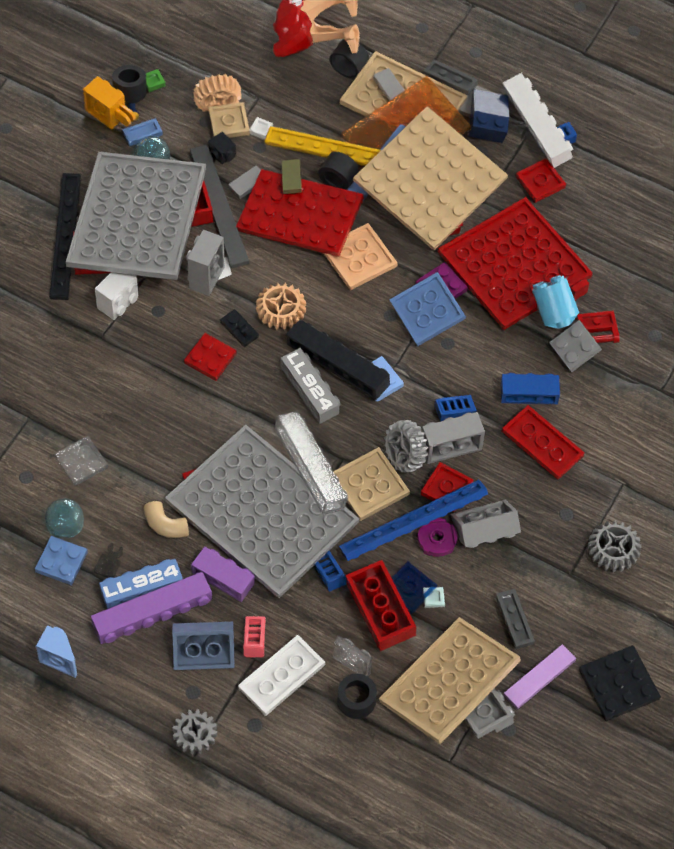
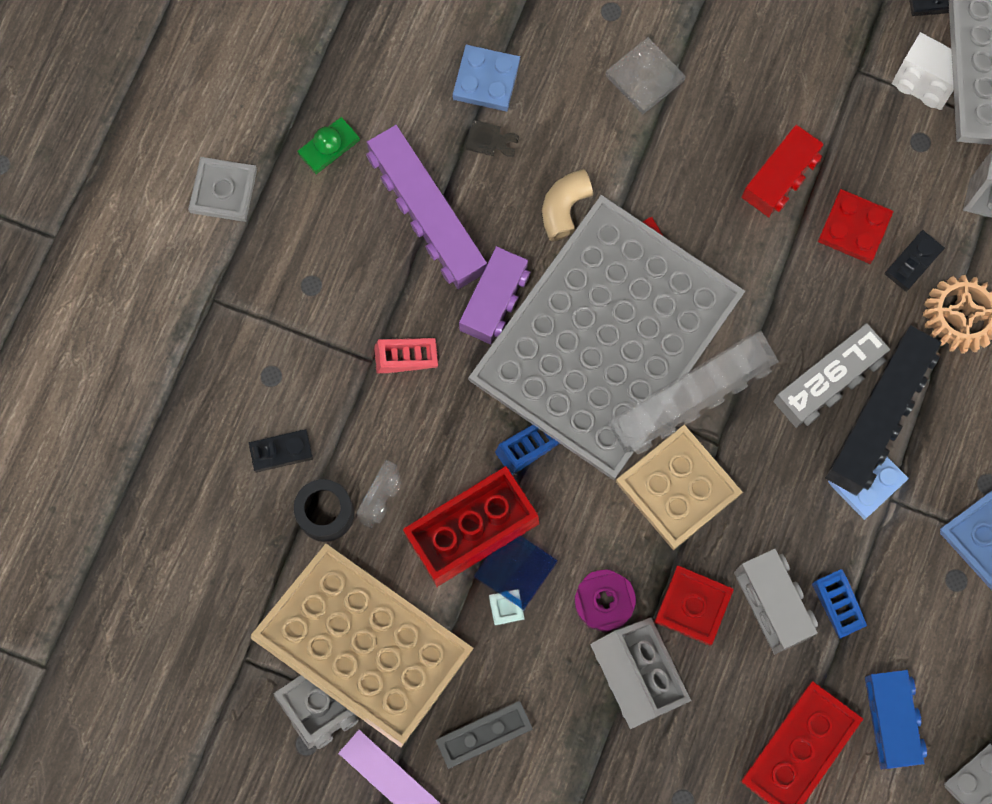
camera: 85 degrees right, 15 degrees up
light blue slope [36,625,77,678] -> none
clear light blue cylinder [45,498,84,538] -> none
medium blue brick [99,559,183,609] -> none
sand blue slope [172,622,235,670] -> none
light grey gear [173,709,217,754] -> none
white plate [238,635,325,716] -> none
blue plate [339,480,488,561] -> none
light grey gear [384,420,429,472] -> none
none -> light grey tile [188,157,257,222]
none -> black plate [248,429,314,473]
none -> green tile [297,117,360,175]
none -> red brick [742,125,824,218]

